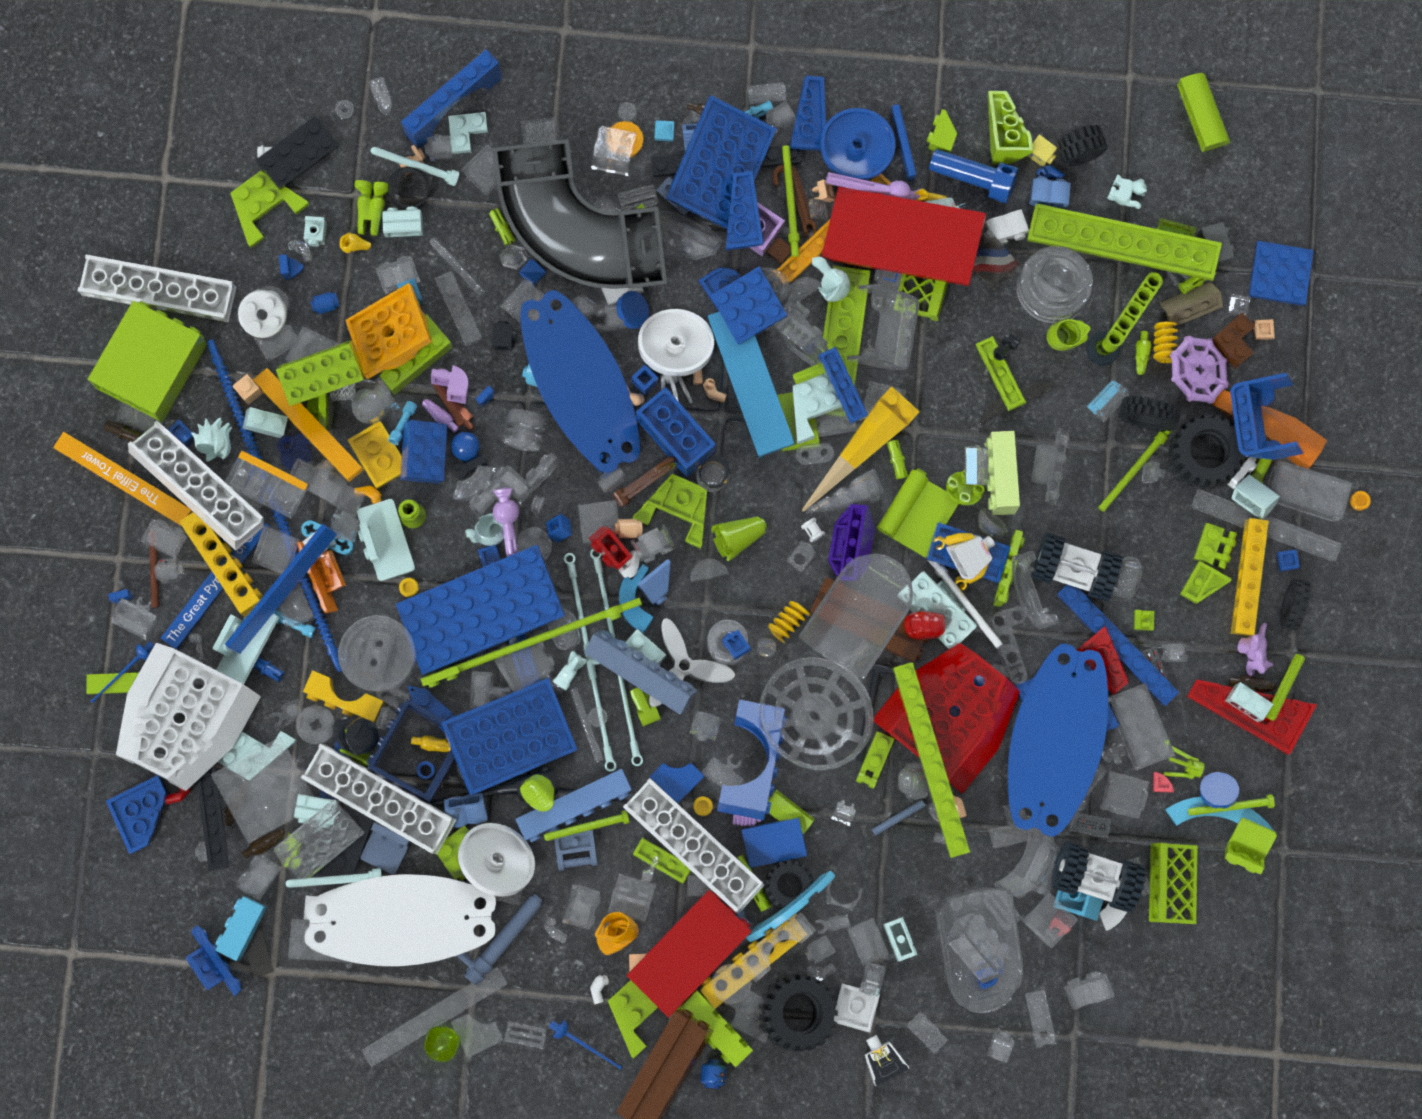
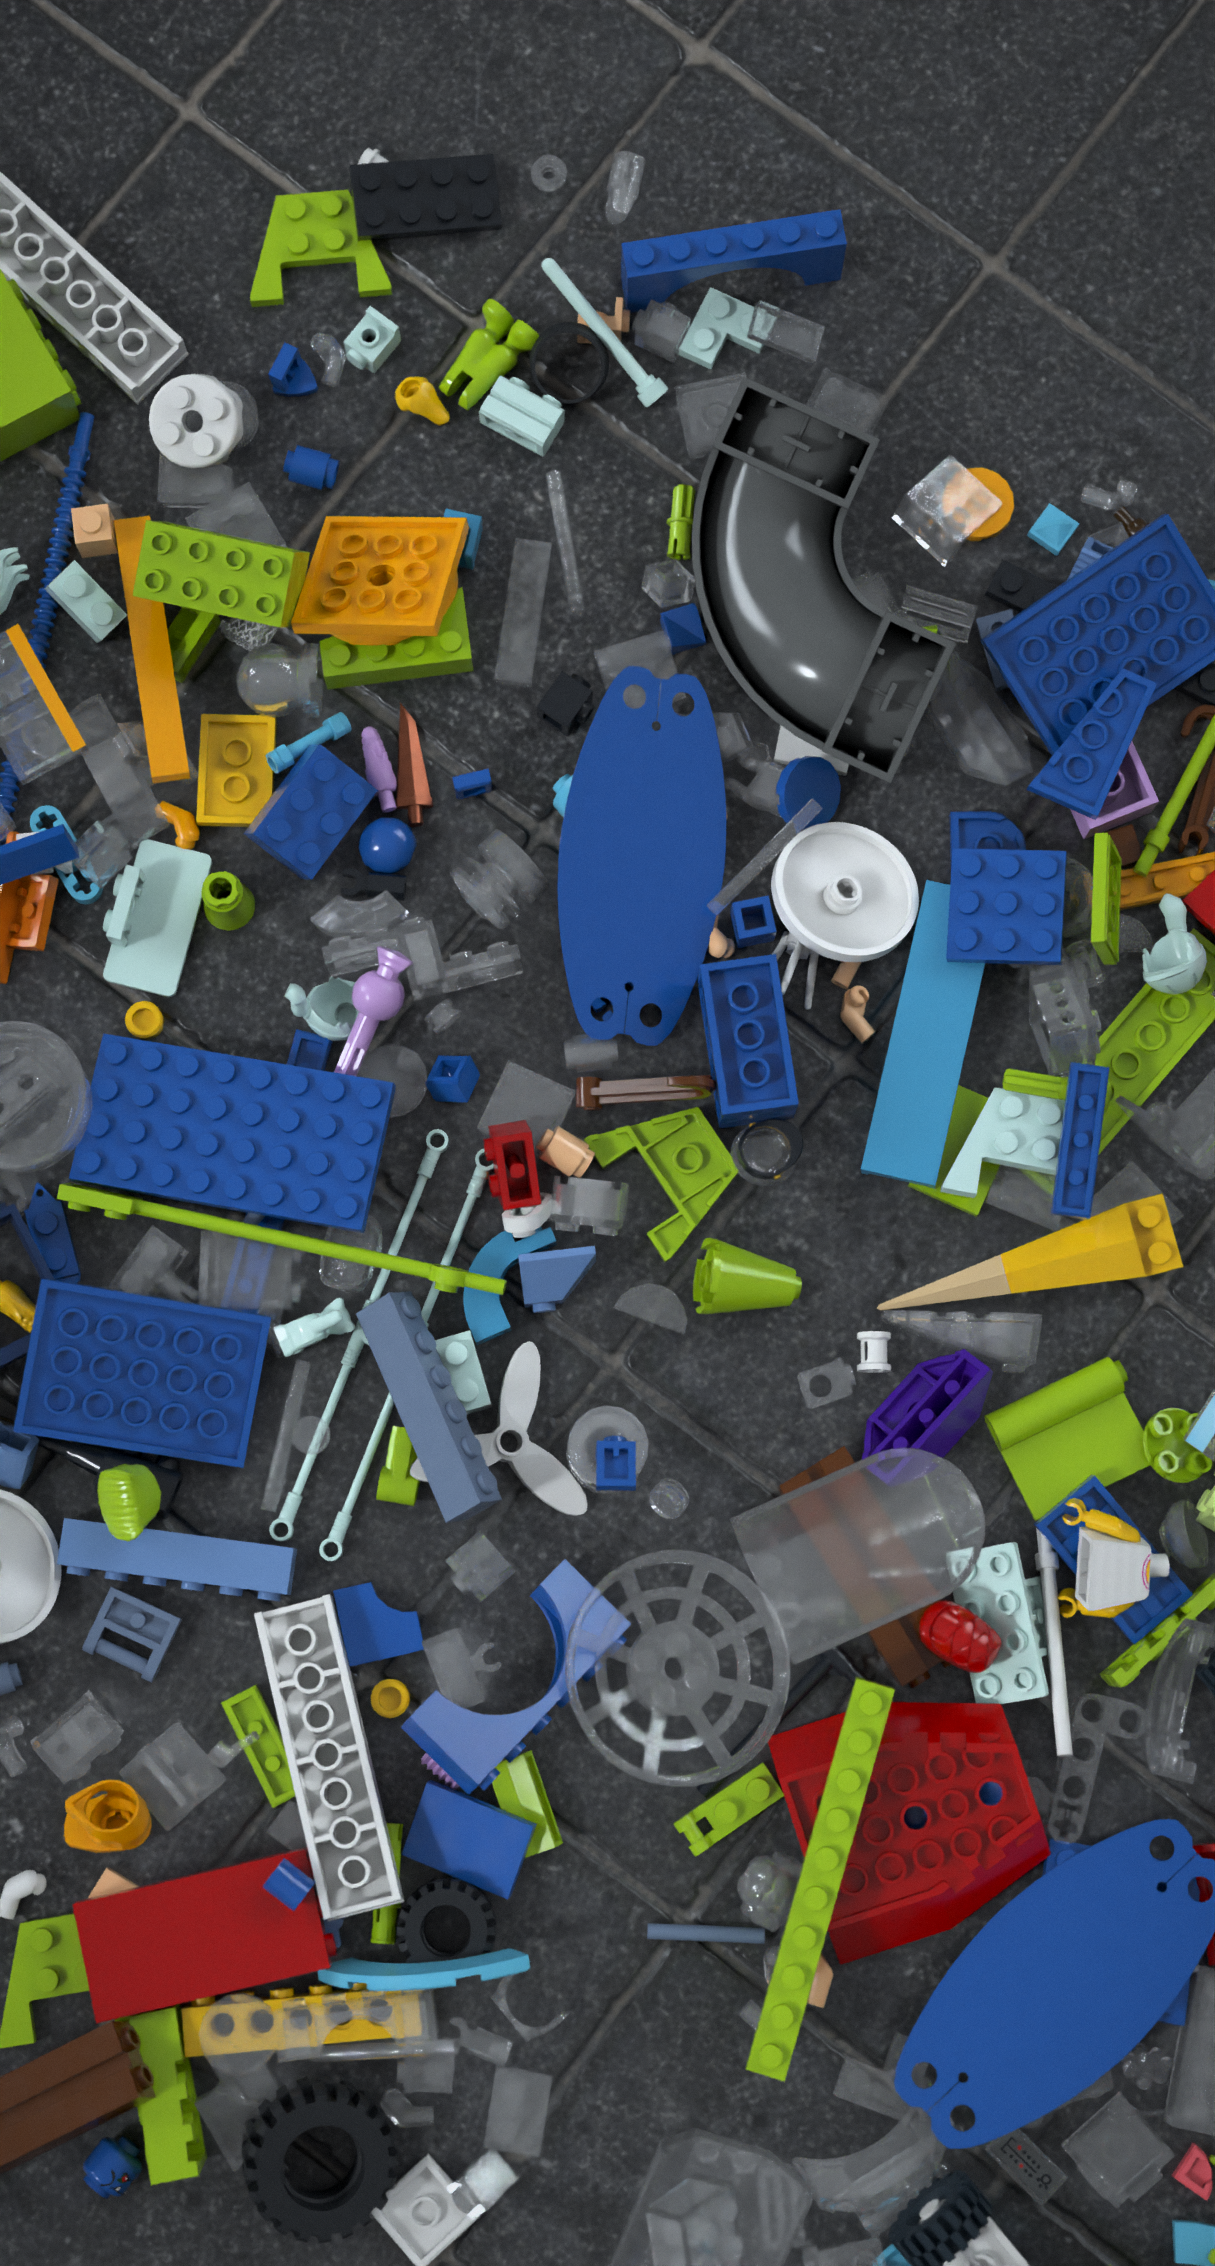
camera: 35 degrees right, 0 degrees up
clear blue plate [277,434,312,471] -> none
clear brick [375,256,421,294] -> none
lavender brick [431,366,468,404] -> none
lime bar [544,810,629,841] -> none
clear tile [618,102,637,122] -> none
yellow piece [768,601,810,643] -> none
clear plate [796,443,834,465] -> none
clear tile [832,800,856,826] -> none
light aqua brick [883,917,917,961] -> none
lime pin [887,440,908,480] -> none
none -> blue beam [263,1858,316,1912]
none -> clear bar [309,2039,459,2062]
none -> clear bar [706,799,822,916]
none -> clear tile [747,300,825,363]
none -> clear arm [1081,480,1137,510]
none -> lime tile [1091,833,1122,965]

